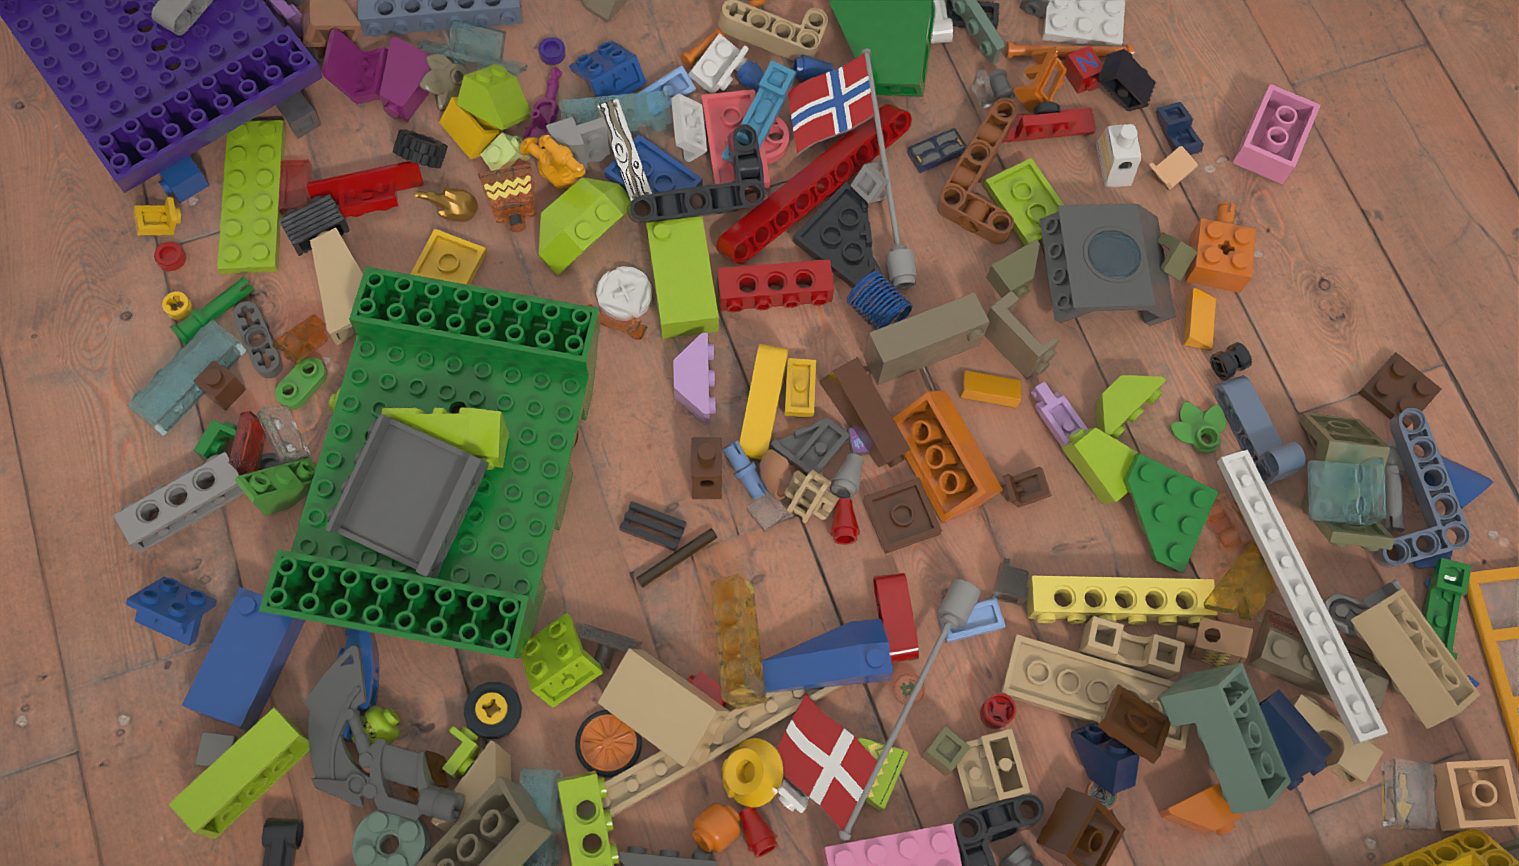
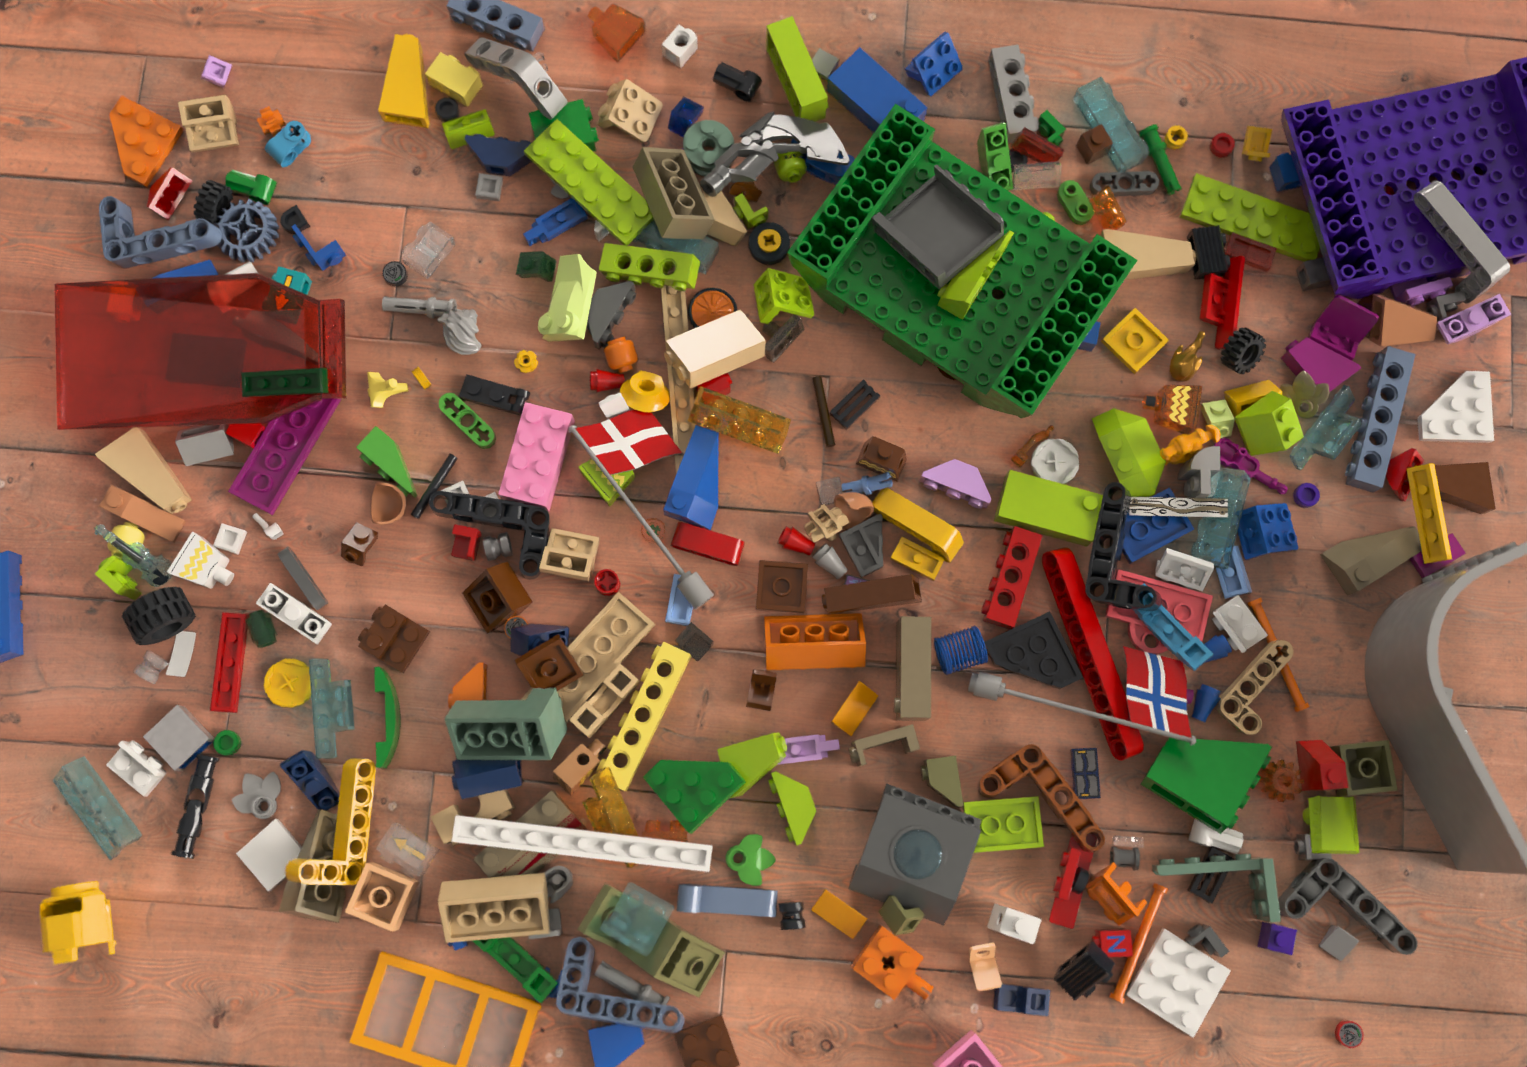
camera: 115 degrees right, 10 degrees up
light grey panel [850,161,889,204] -> none
olive panel [921,726,971,776] -> none

